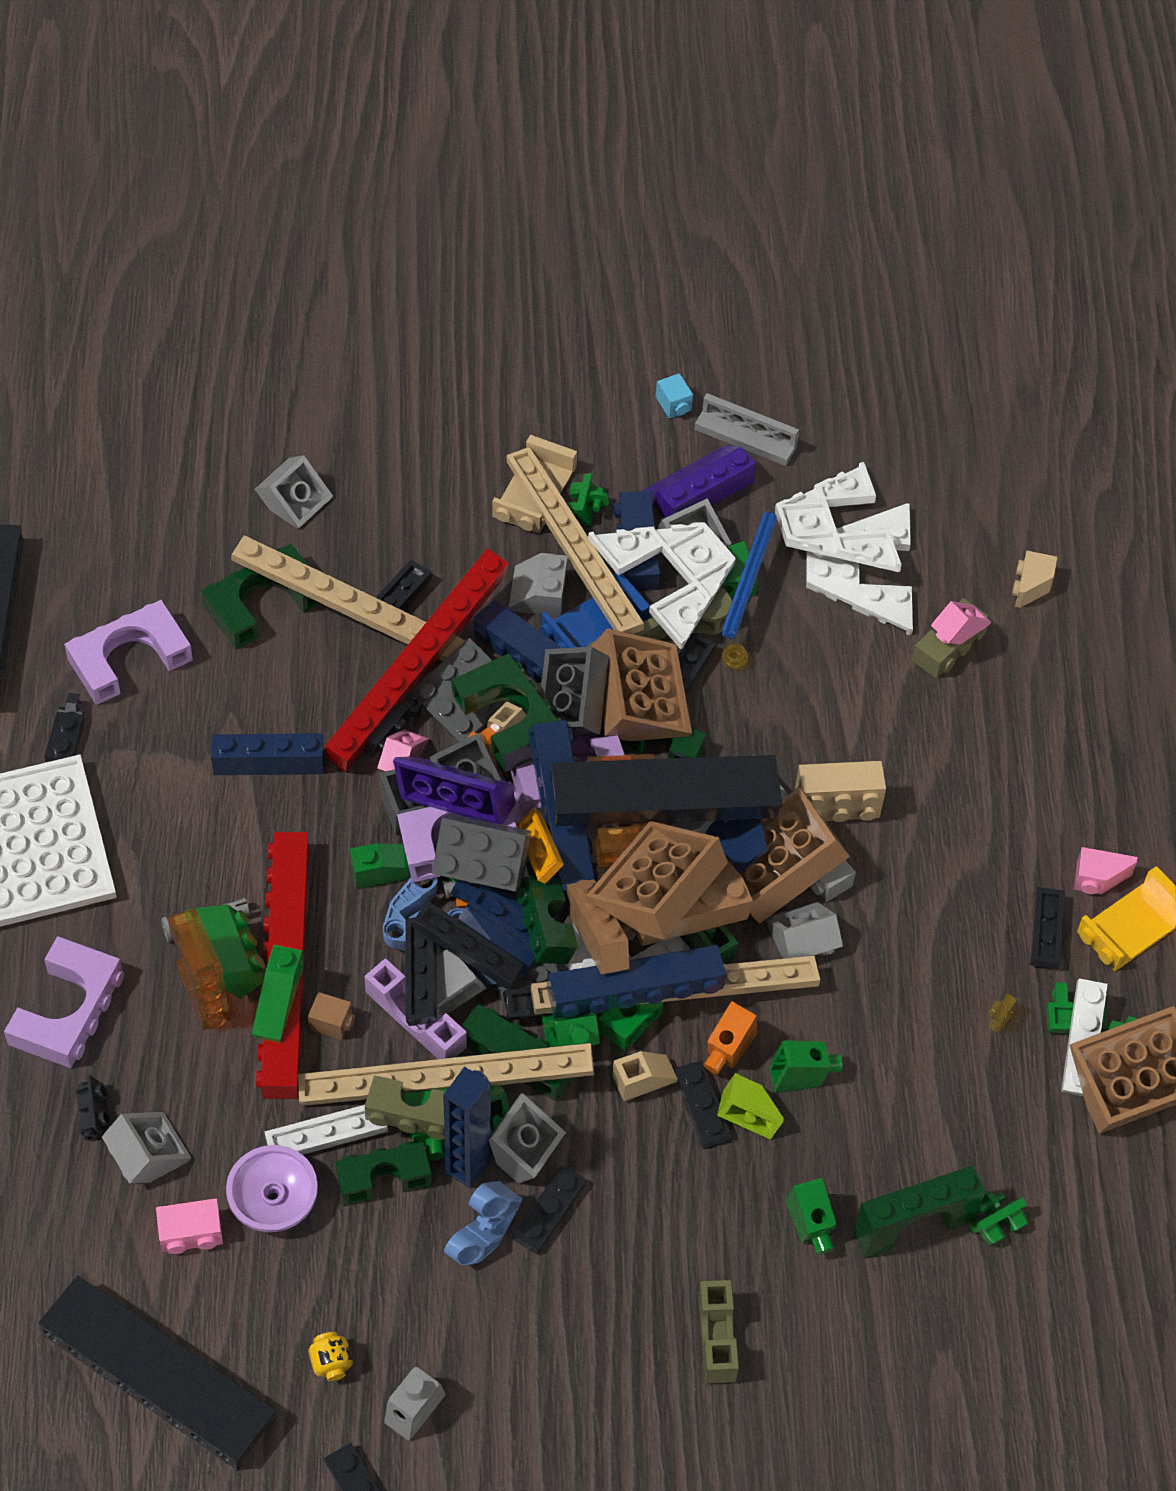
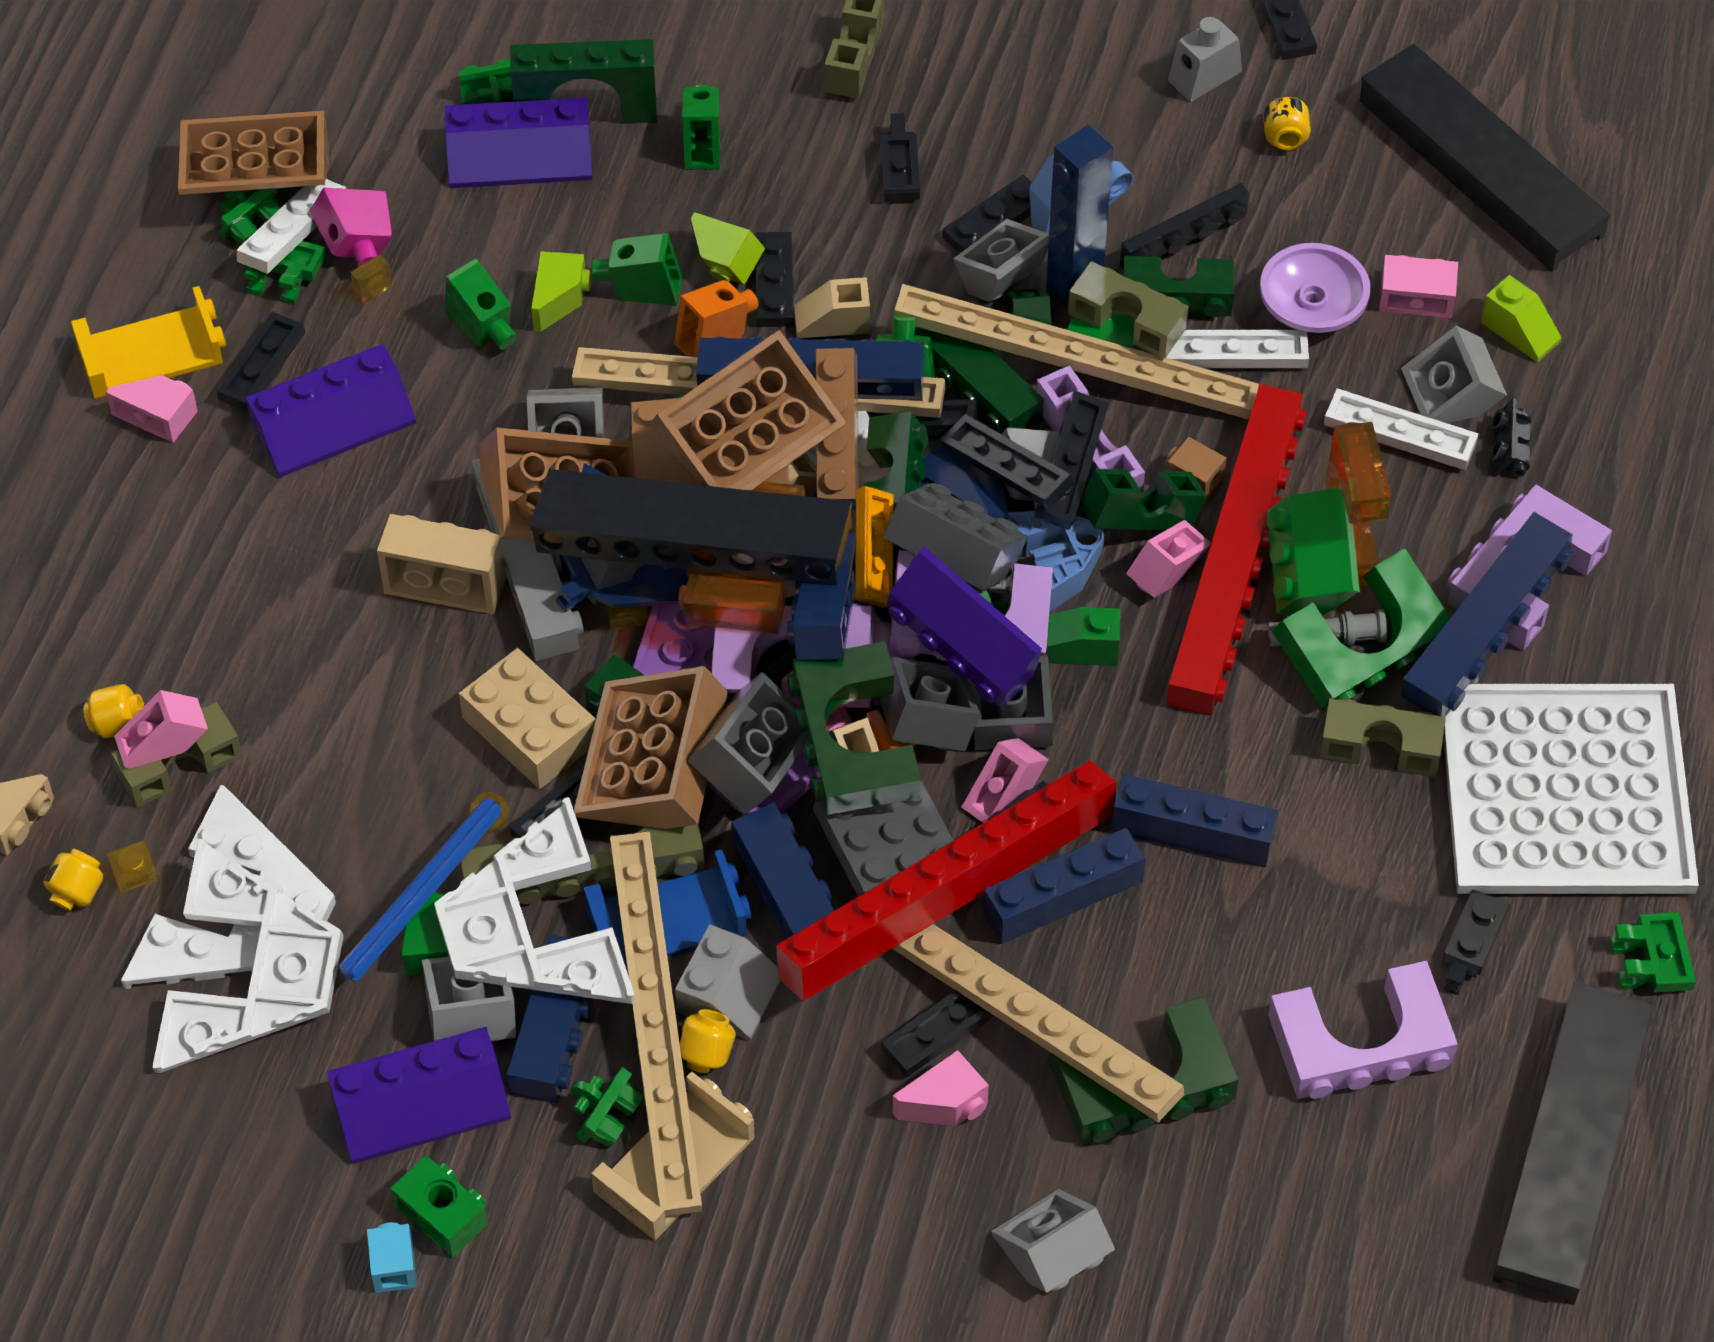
camera: 160 degrees left, 0 degrees up
green slope [252,945,304,1043] -> none
light grey fence [694,393,799,466] -> none
none -> yellow head [43,849,104,911]
none -> yellow head [83,684,144,739]
none -> clear yellow plate [107,840,159,893]
none -> dark purple slope [246,344,416,478]
none -> dark pink torso [310,188,392,270]
none -> green brick [390,1155,488,1258]
none -> dark purple slope [445,97,592,188]
none -> green torso [445,258,518,350]
none -> tan brick [459,648,596,789]
none -> lime slope [531,251,592,332]
none -> yellow head [679,1009,736,1073]
none -> black hinge [881,113,920,201]
none -> bright pink slope [893,1050,989,1126]
none -> dark blue brick [983,828,1145,944]
none -> dark green arch [1079,468,1207,531]
none -> black plate [1120,183,1249,269]
none -> bright pink slope [1126,520,1211,598]
none -> green arch [1272,548,1450,709]
none -> olive arch [1319,698,1446,777]
none -> white plate [1324,388,1479,470]
none -> dark blue brick [1402,512,1574,717]
none -> lime slope [1481,275,1562,363]

